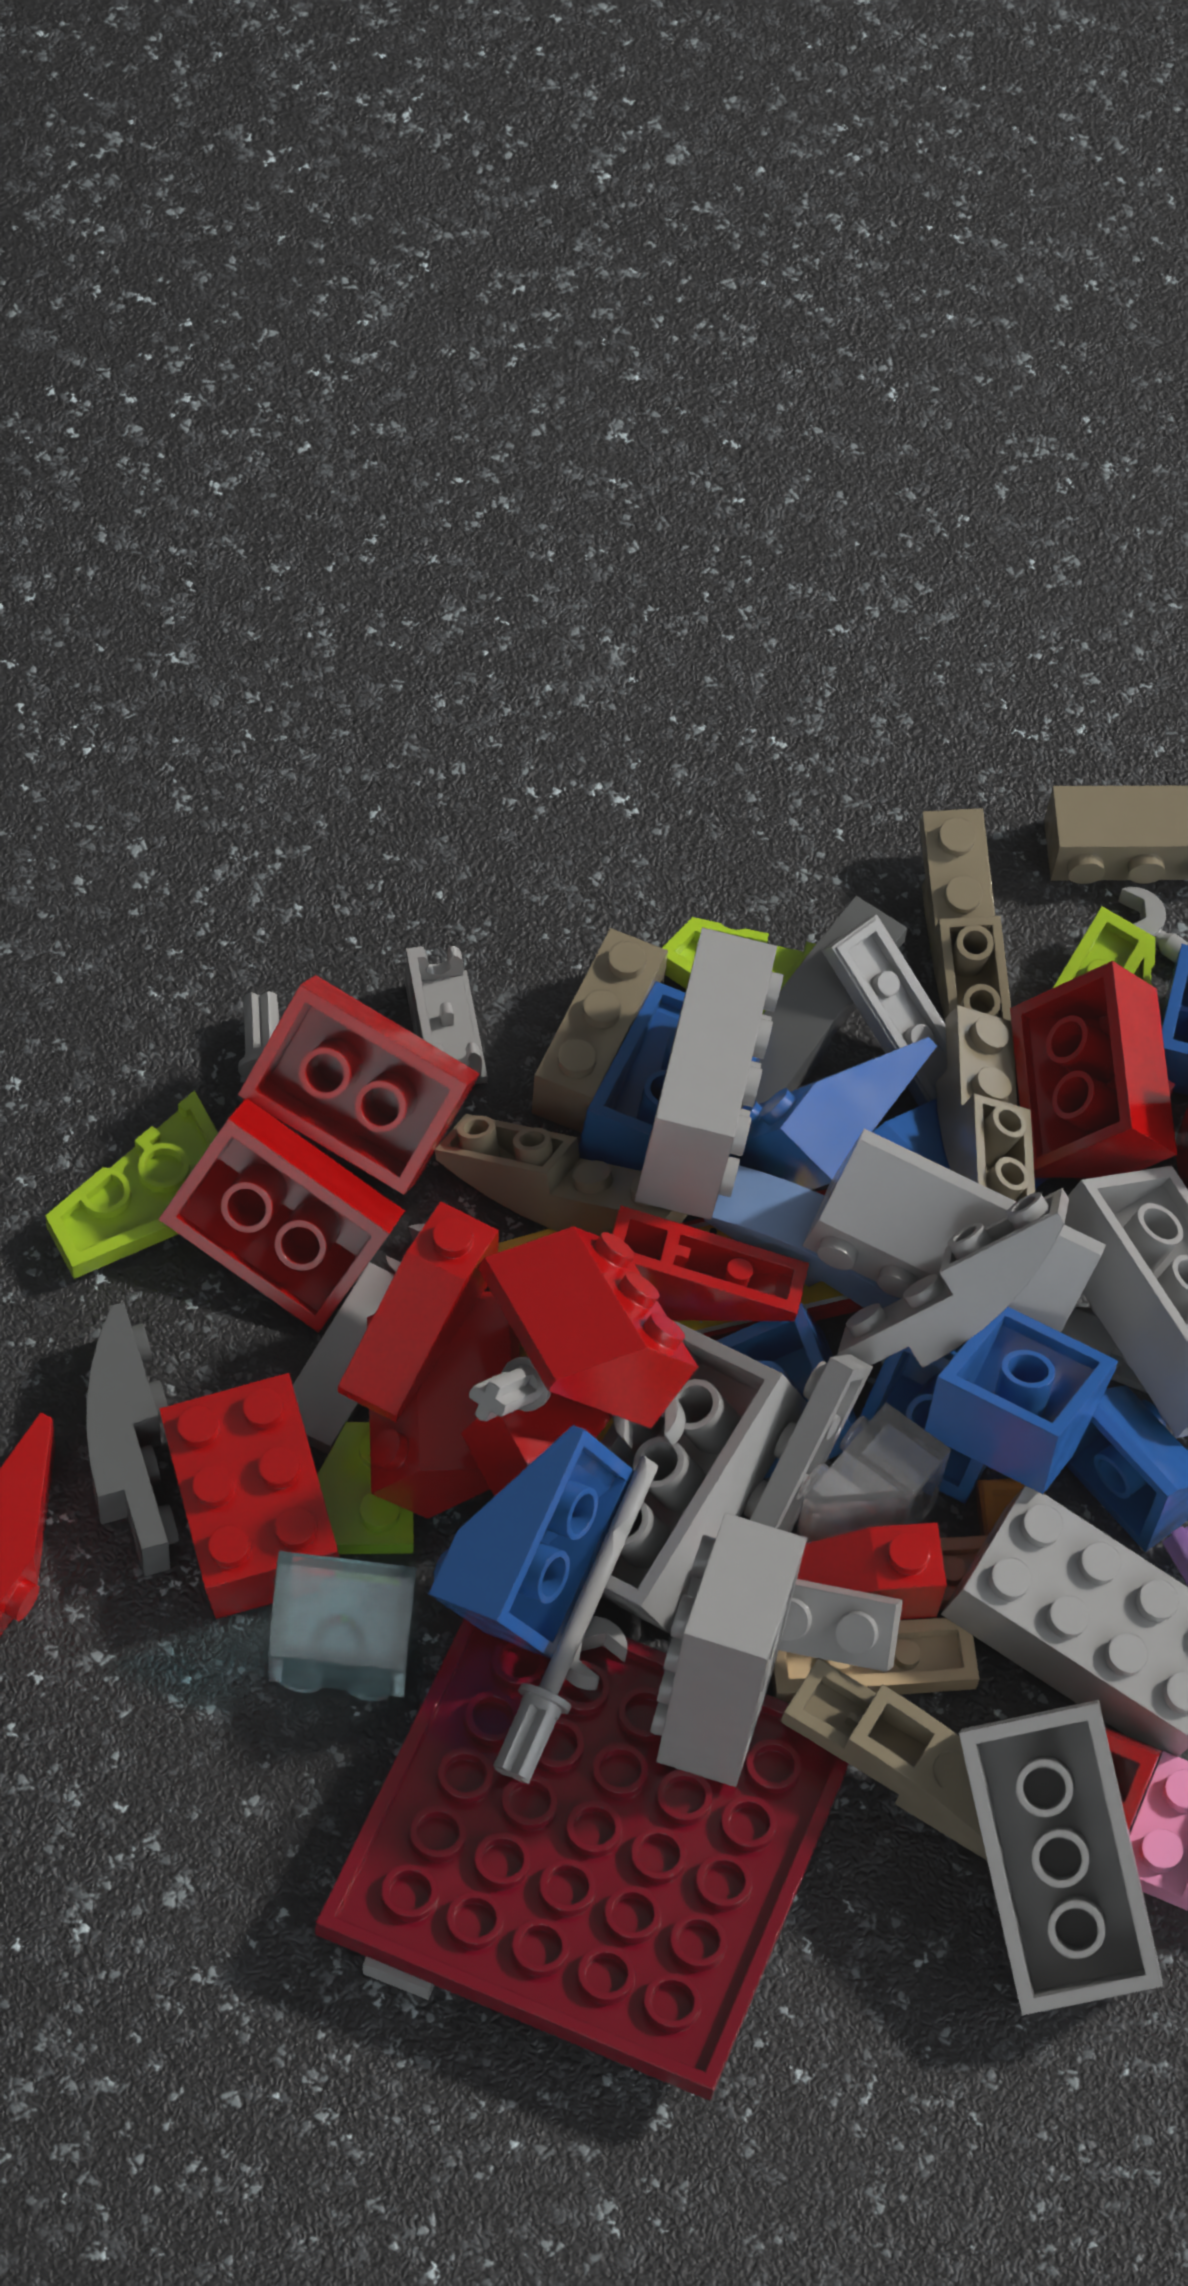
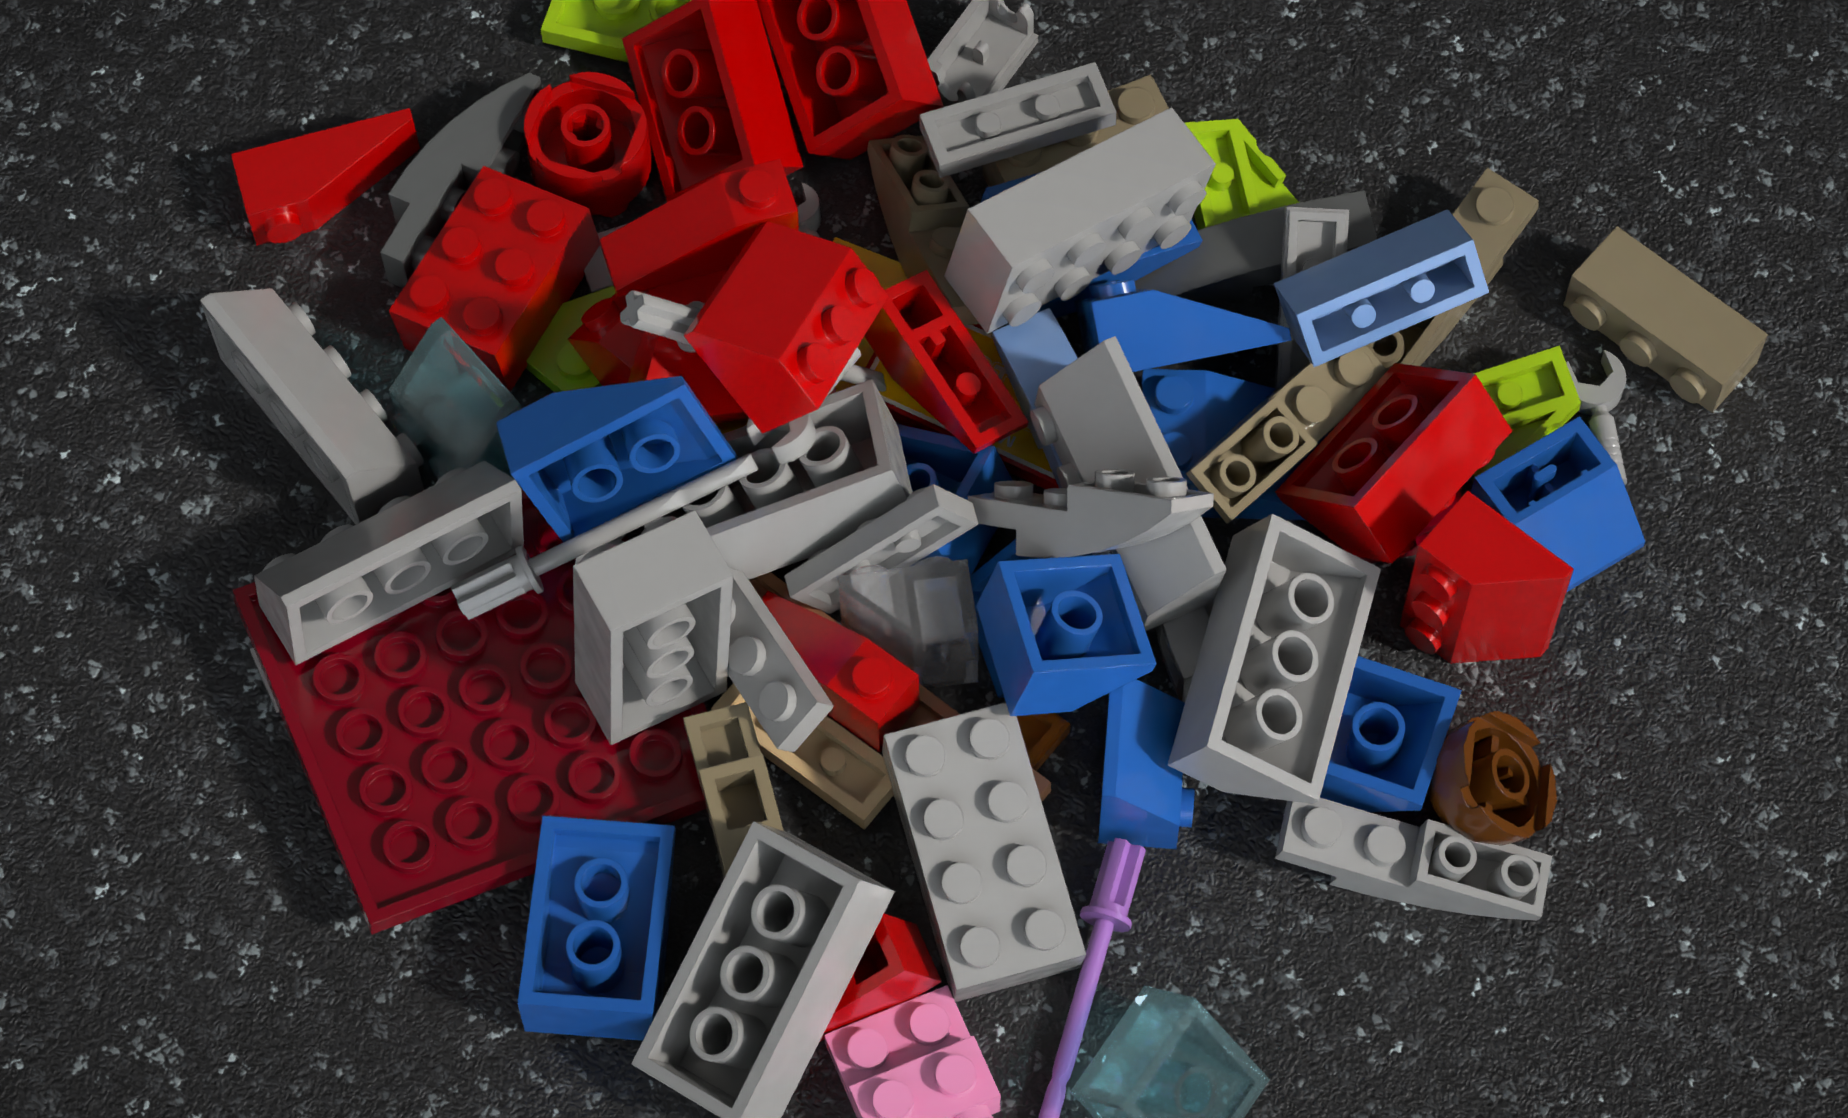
camera: 50 degrees right, 5 degrees up
none -> light grey slope [200,288,424,524]
none -> light grey slope [254,460,524,665]
none -> blue slope [517,816,676,1041]
none -> red brick [524,72,652,217]
none -> light grey plate [919,62,1117,178]
none -> medium blue brick [1274,209,1489,367]

